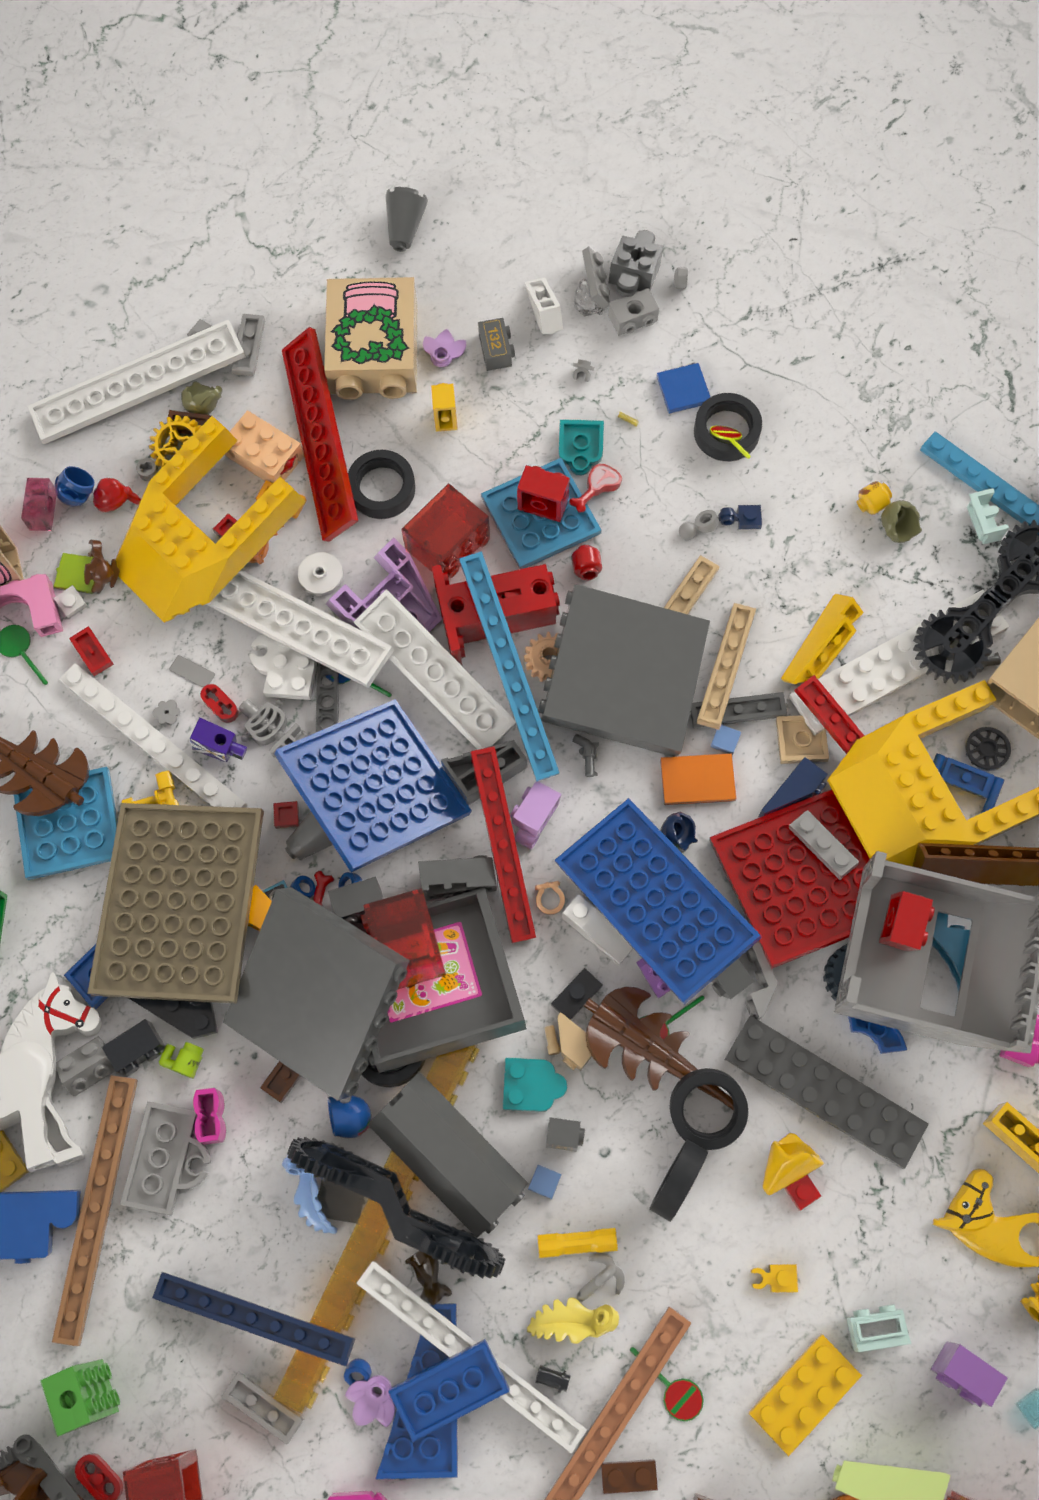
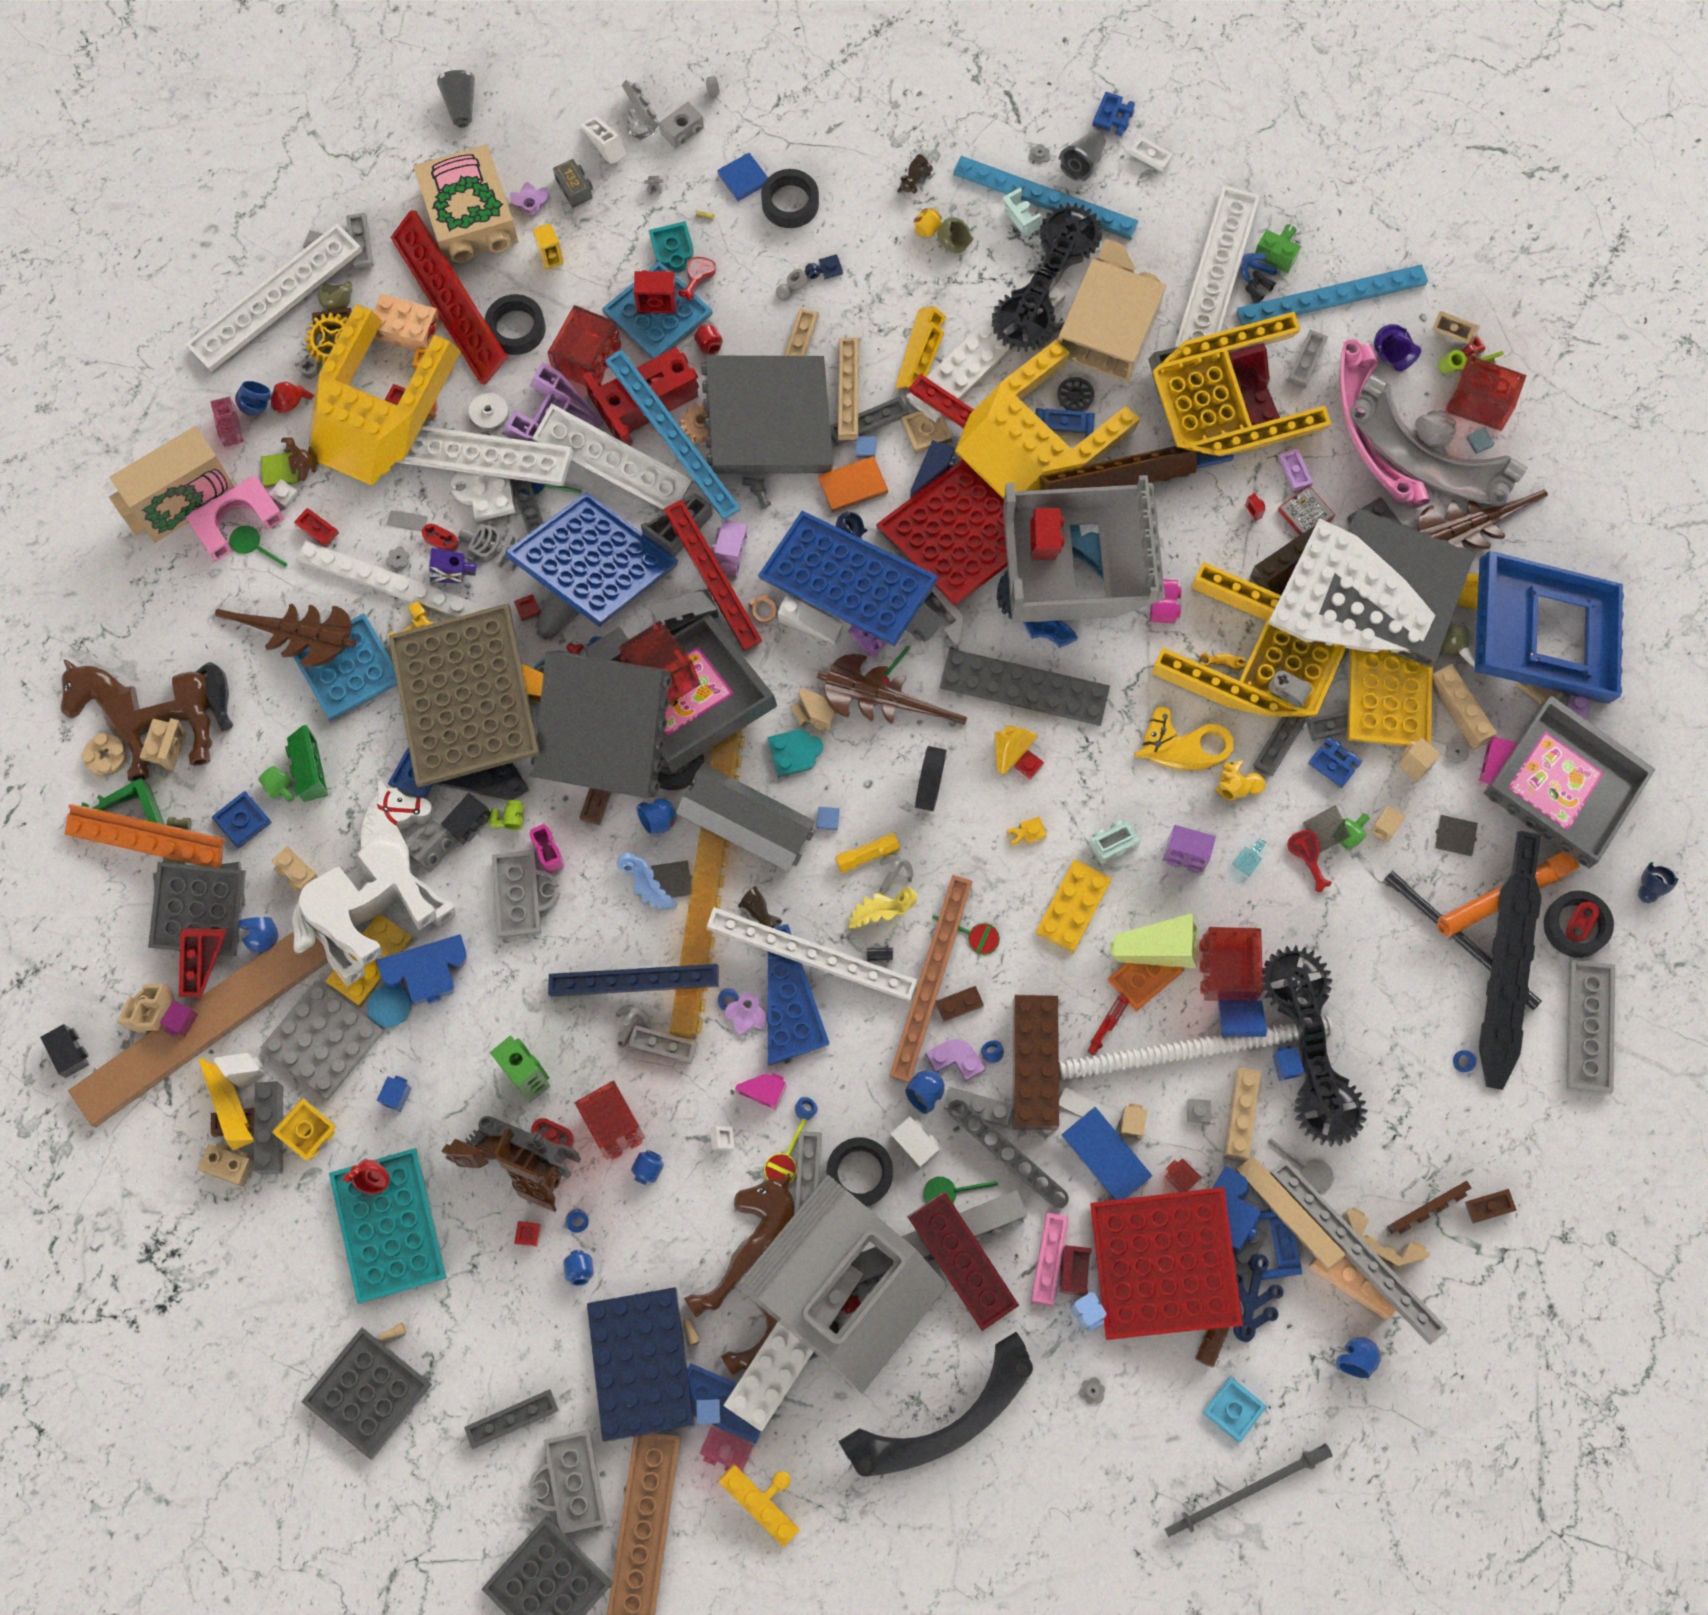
camera: 20 degrees left, 0 degrees up
medium nougat plate [52,1075,138,1346] -> none
black beam [287,1137,505,1279] -> none
blue tile [388,1339,510,1442] -> none
dark grey brick [546,1117,585,1152] -> none
black tile [551,968,603,1020] -> none
brick [608,230,663,297] -> none
black tyre [669,1068,749,1150] -> none
piece [709,426,751,459] -> none
light grey plate [789,810,859,880] -> none
none -> light grey piece [616,1005,651,1048]
none -> dark brown animal [897,154,933,194]
none -> light grey plant [1029,144,1050,164]

